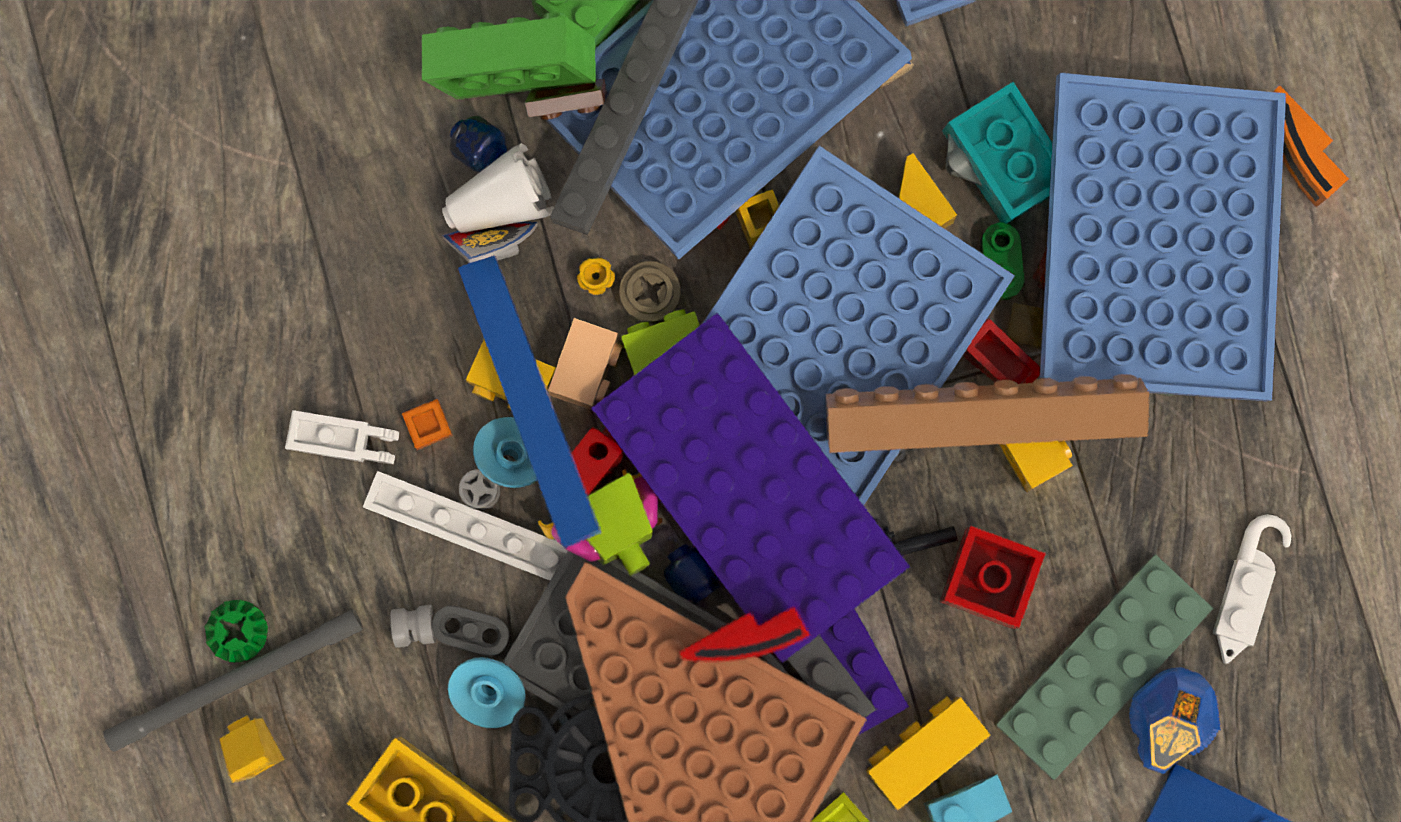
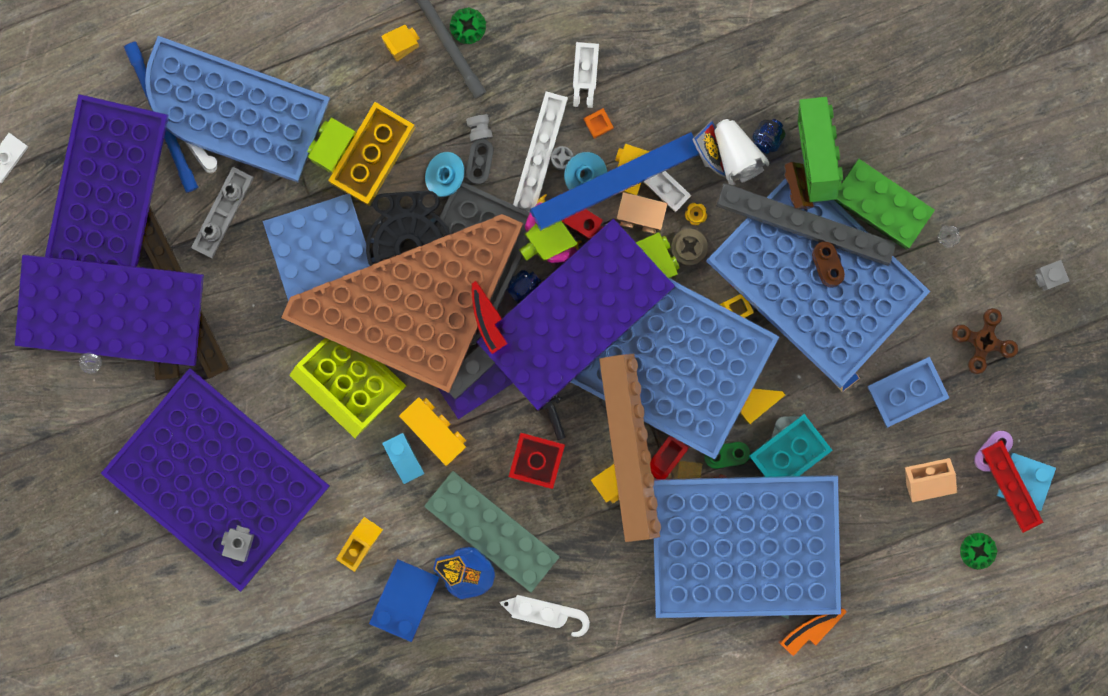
camera: 85 degrees right, 5 degrees up
none -> white plate [643,171,691,213]
none -> reddish brown plate [812,242,845,288]

